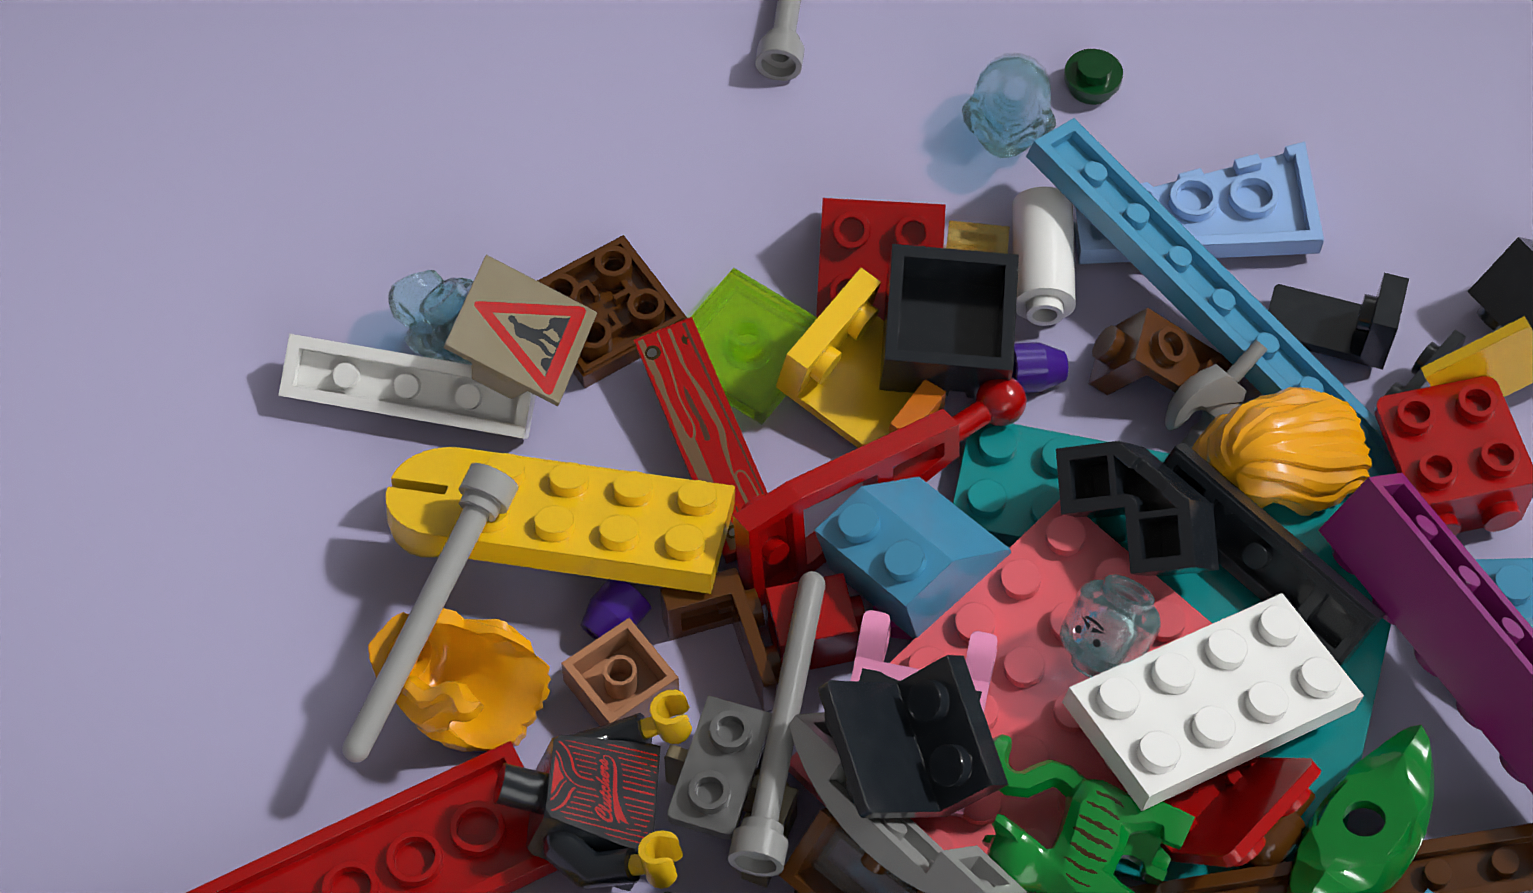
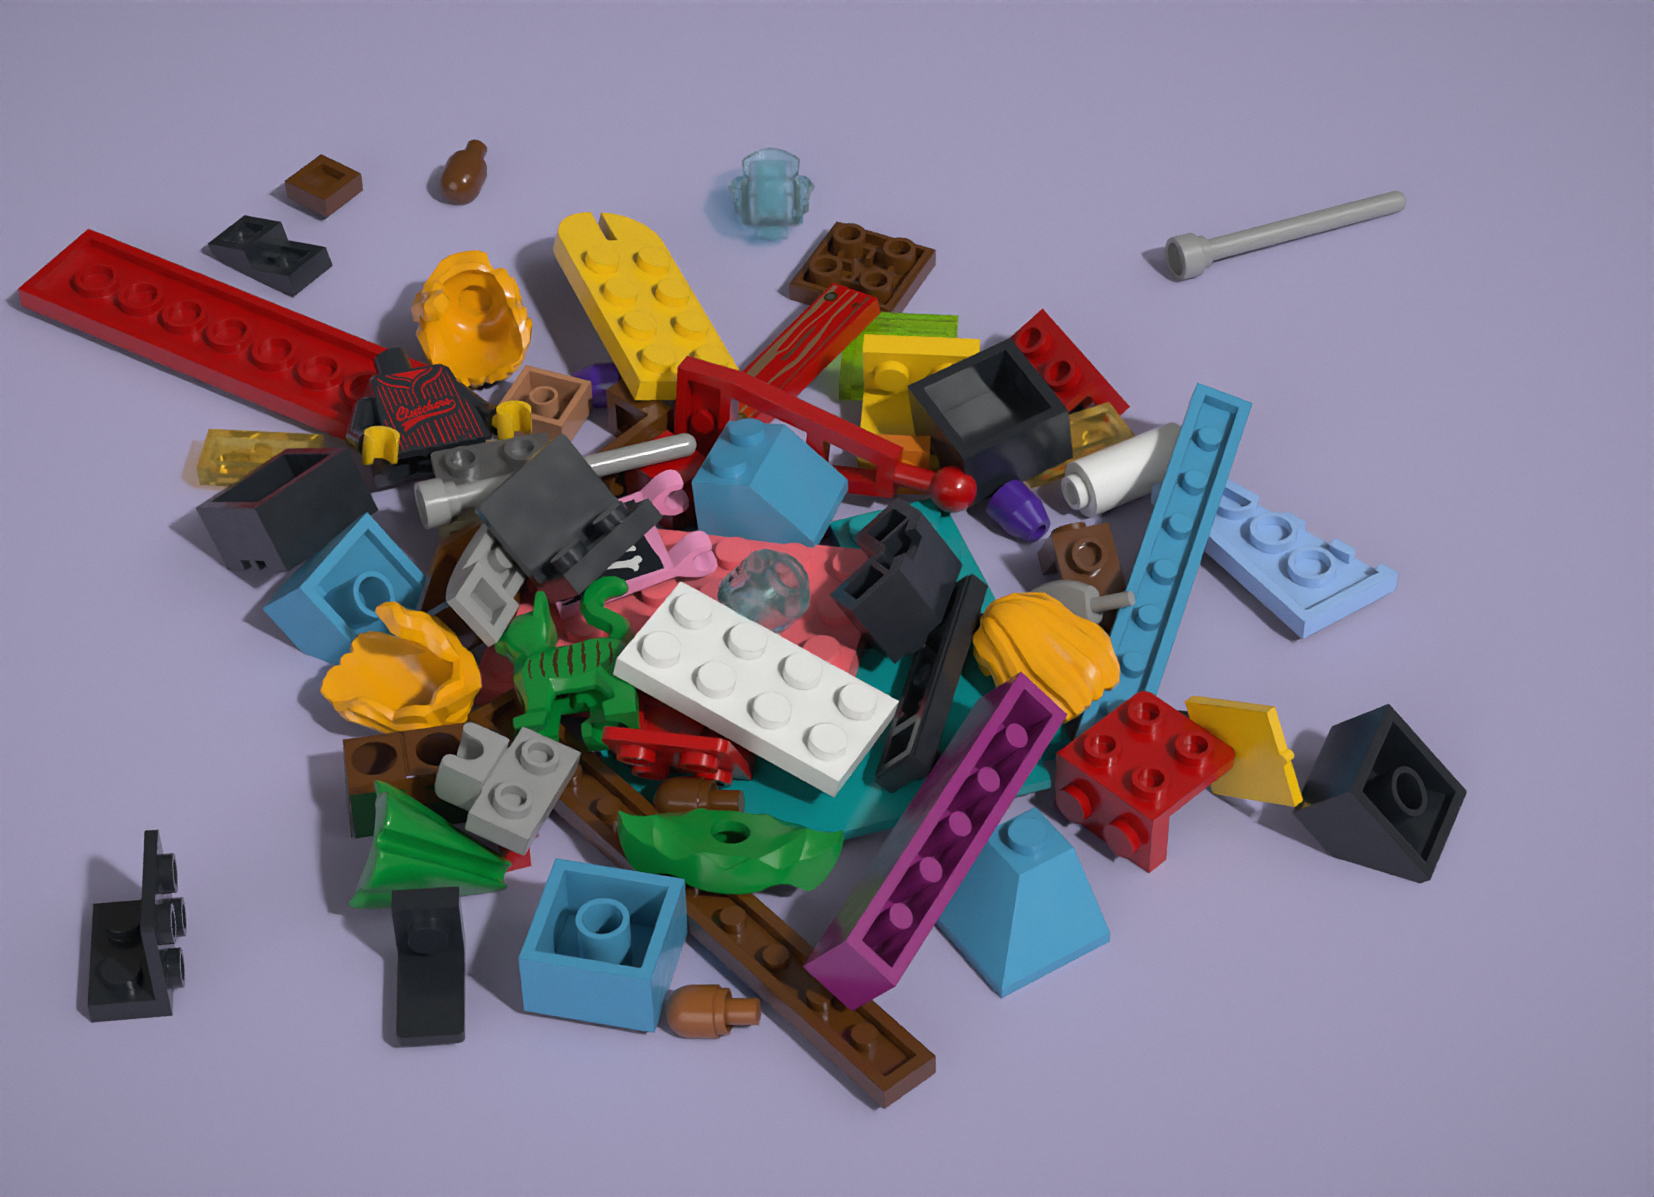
camera: 60 degrees right, 15 degrees down
white plate [278,334,536,439] -> none
light grey piece [342,463,519,762] -> none
dark tan piece [443,254,597,407] -> none
clear light blue head [962,53,1056,158] -> none
dark green plate [1064,49,1123,105] -> none
black bracket [1268,272,1409,370] -> none
none -> black slope [208,215,333,295]
none -> reddish brown plate [285,154,363,217]
none -> reddish brown cylinder [438,139,487,205]

